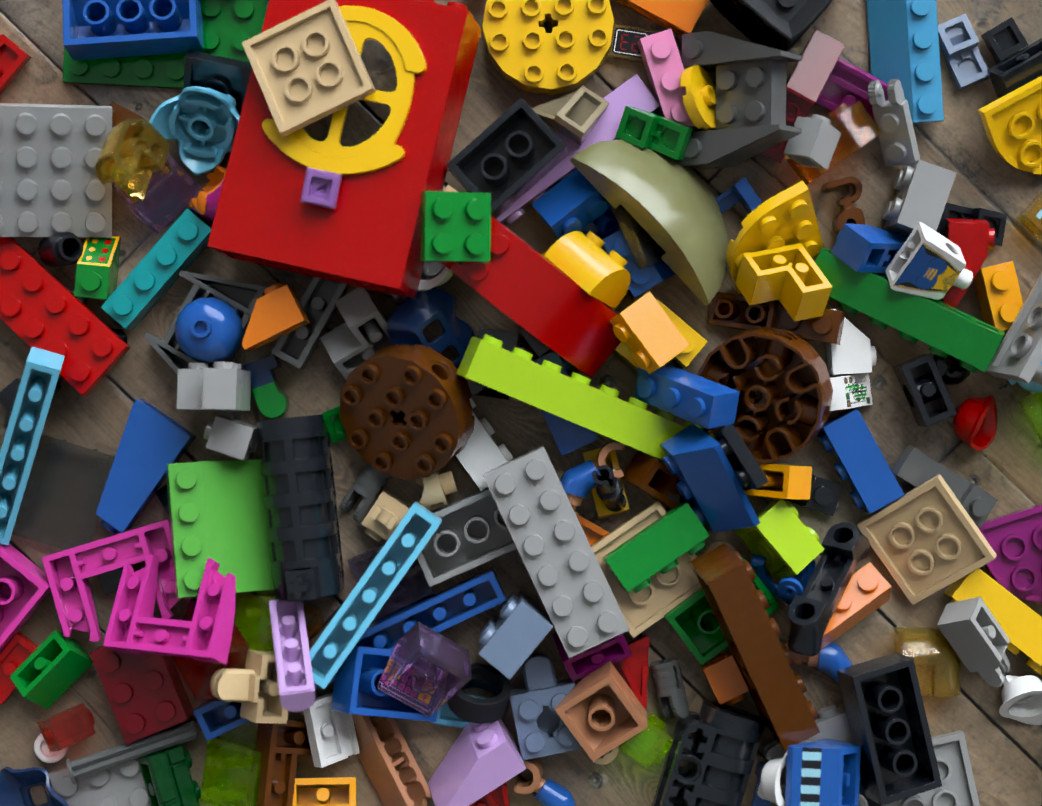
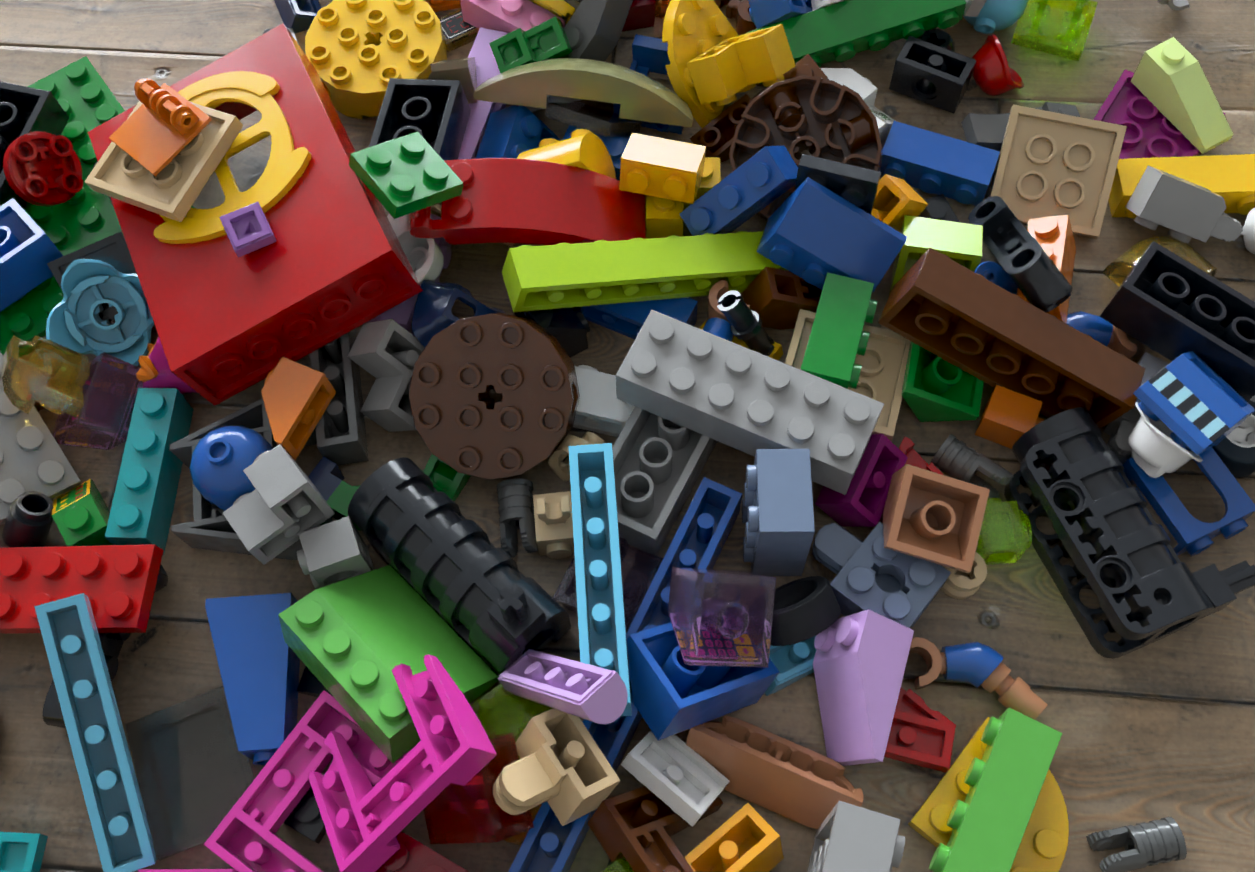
camera: 40 degrees left, 25 degrees down
none -> orange hinge [109,78,212,177]

